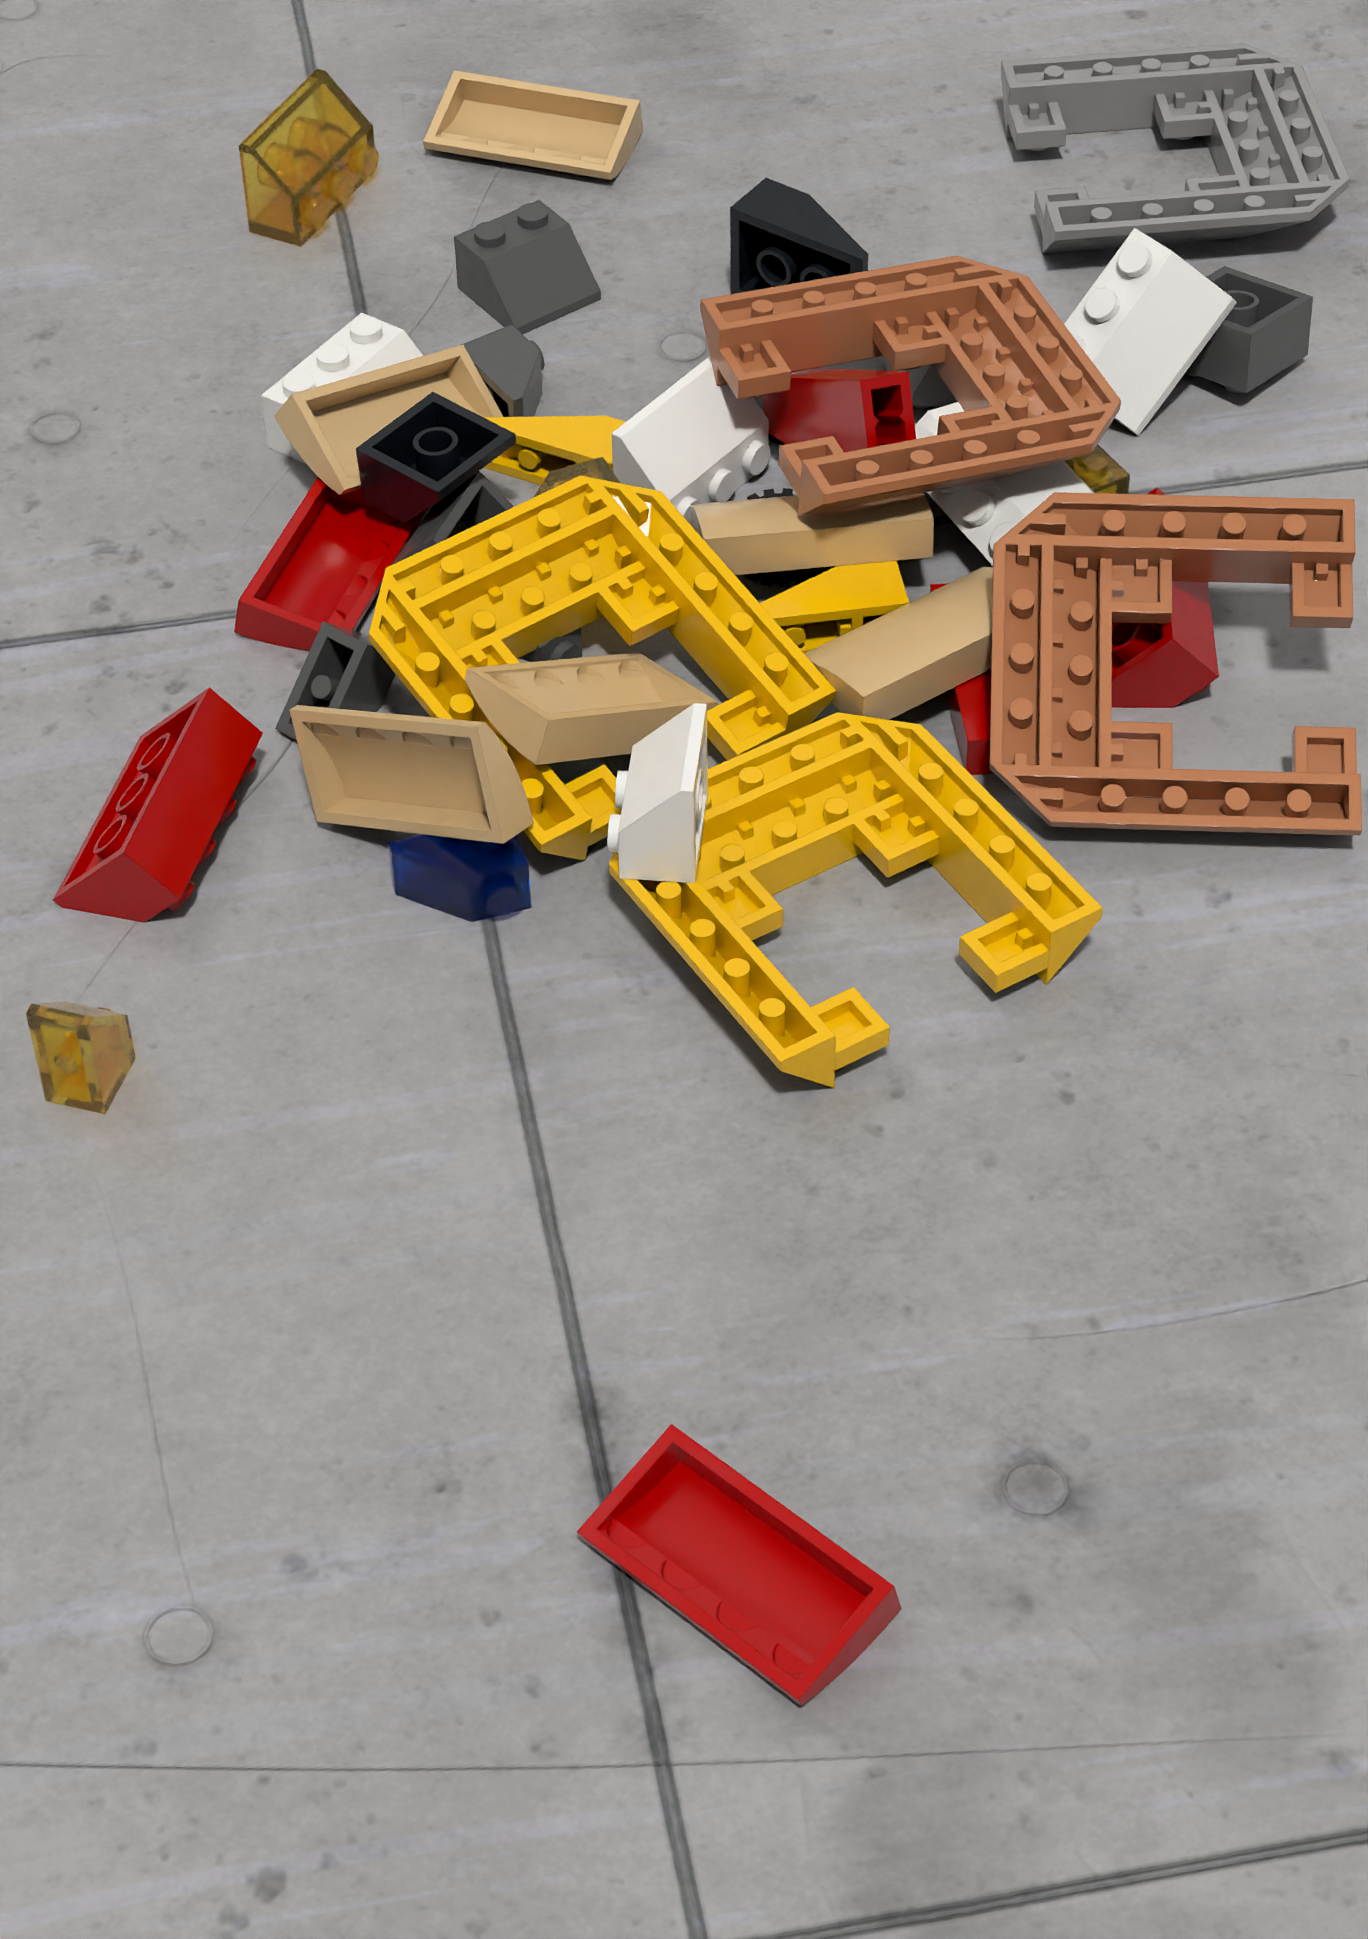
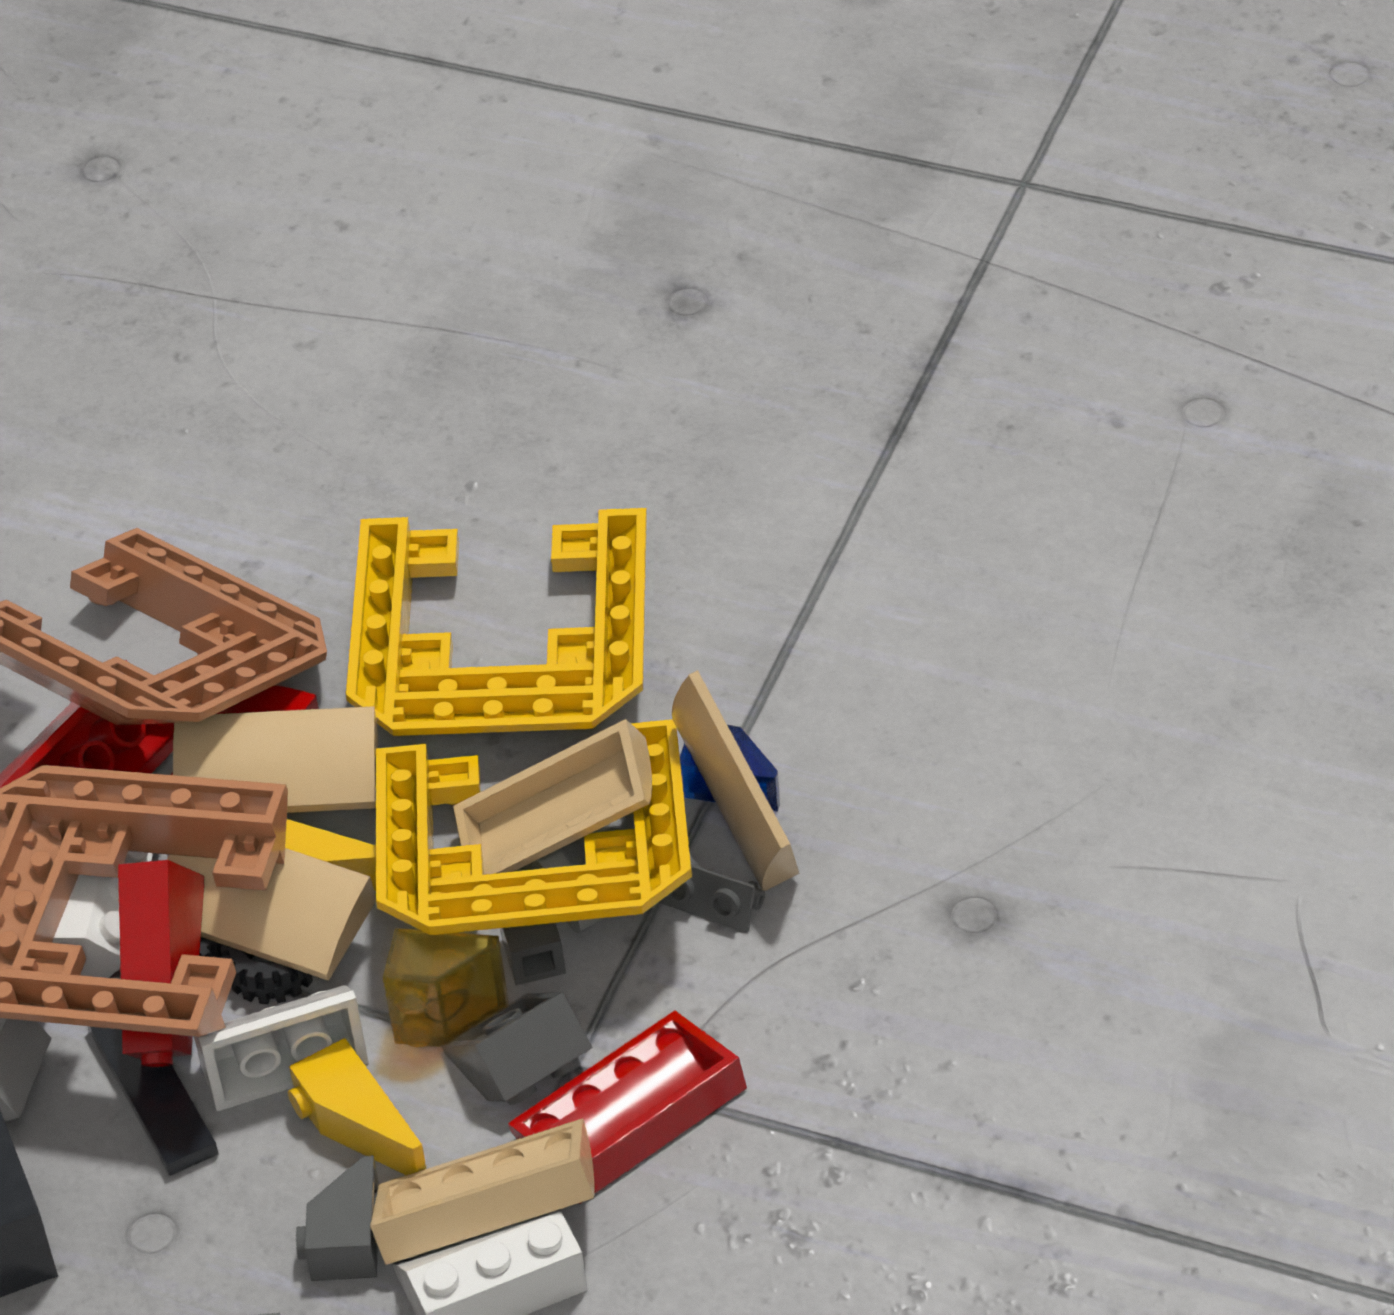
camera: 145 degrees left, 0 degrees up
clear yellow slope [26,1002,136,1114] -> none
red slope [53,687,263,923] -> none
dark grey slope [275,621,396,740] -> none
slope [356,392,516,523] -> none
red slope [577,1424,902,1706] -> none
white slope [607,703,708,883] -> none

